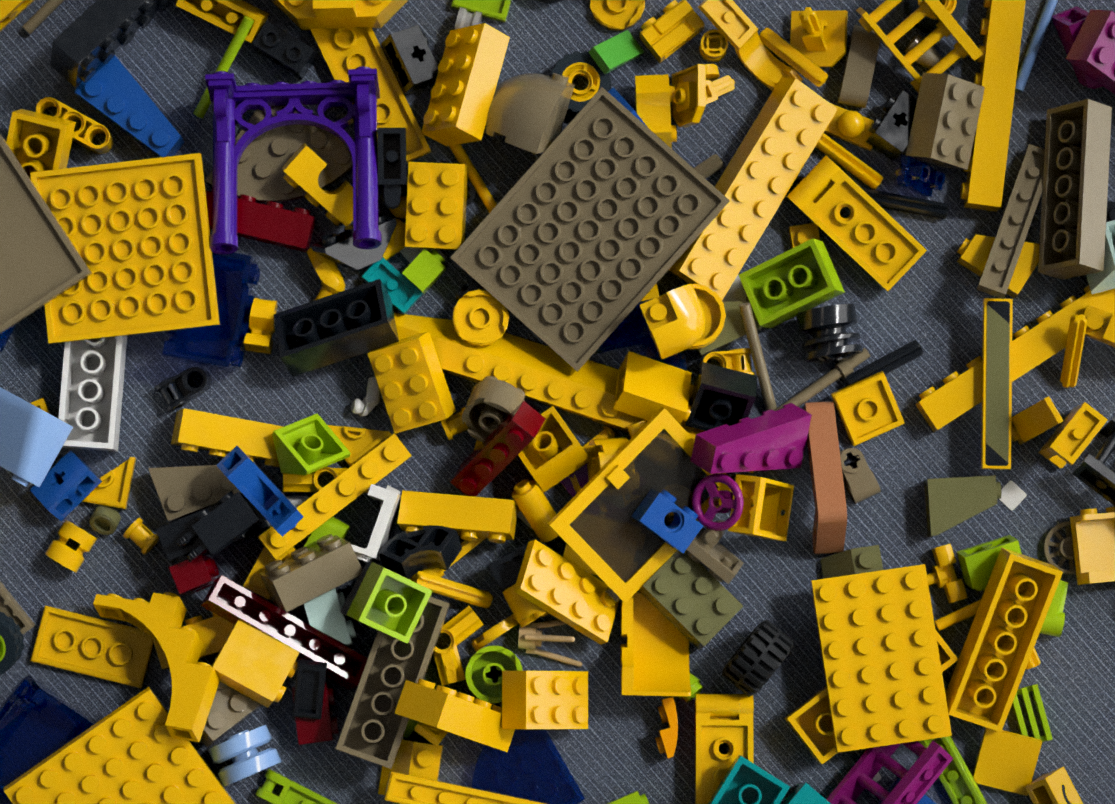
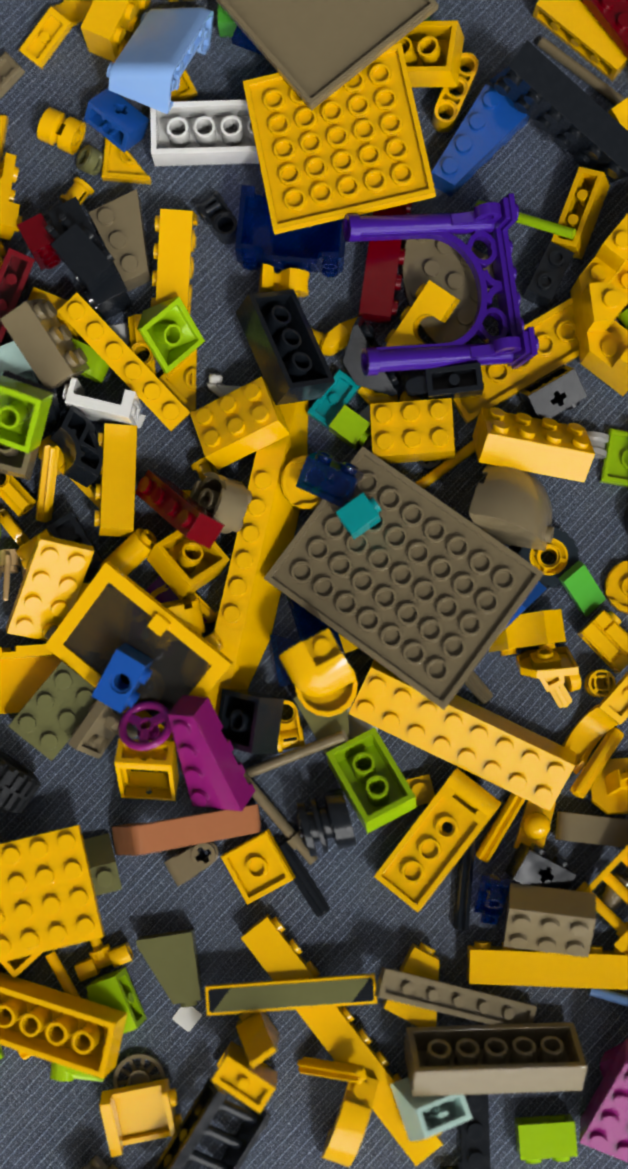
camera: 90 degrees right, 0 degrees up
blue arch [216,446,304,537] -> none
yellow brick [613,351,694,424] -> none
none -> clear blue bracket [296,451,364,507]
none -> teal brick [336,493,381,540]

